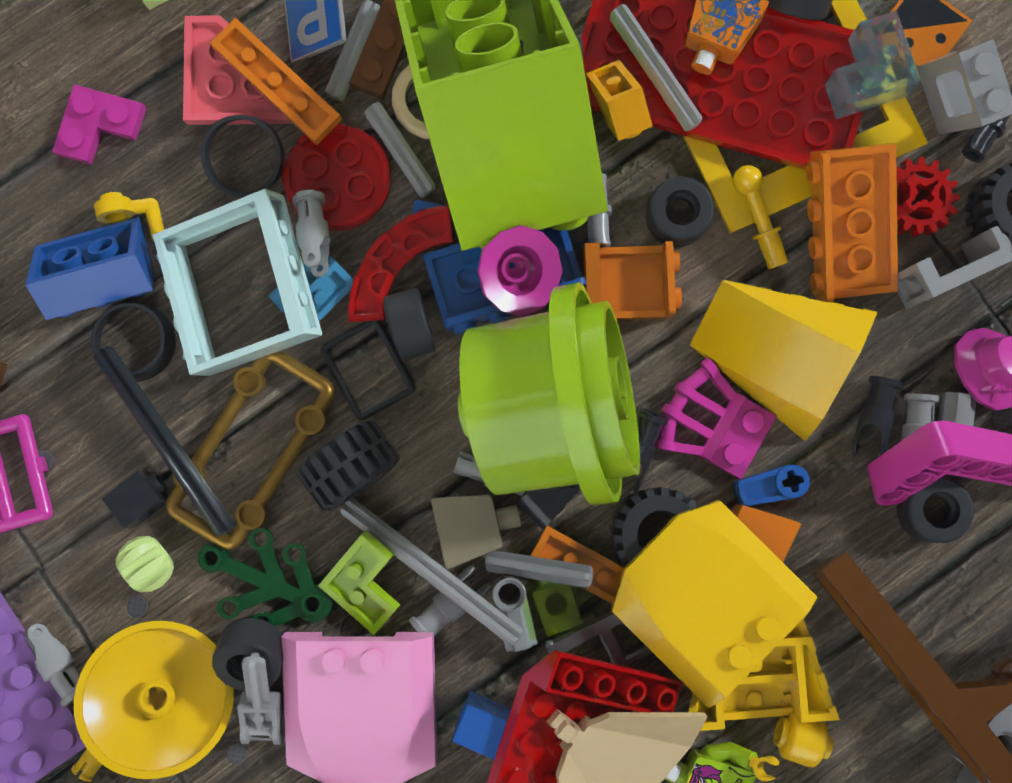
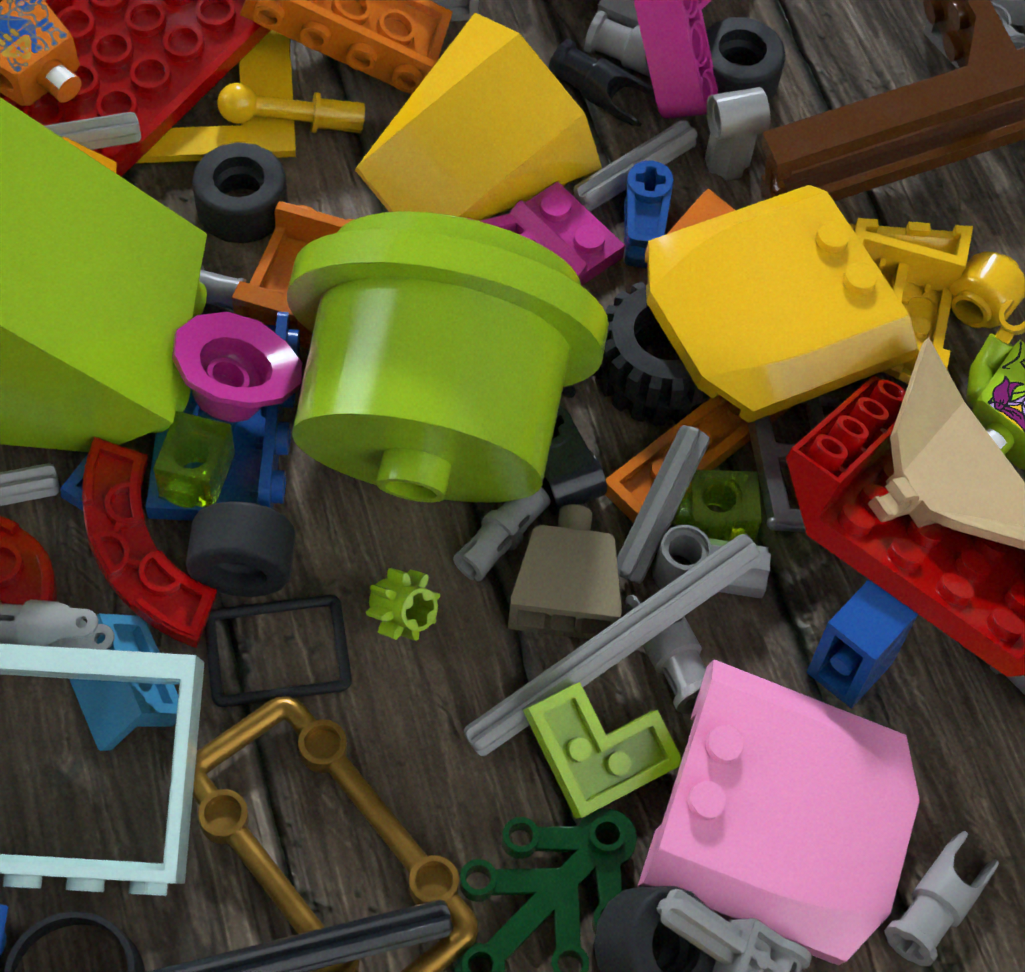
camera: 75 degrees left, 25 degrees down
black tyre [296,420,400,512] -> none
none -> clear neon green brick [153,411,235,508]
none -> lime gear [366,568,440,641]
none -> light grey axle [573,120,698,211]
none -> light grey piece [705,87,770,180]

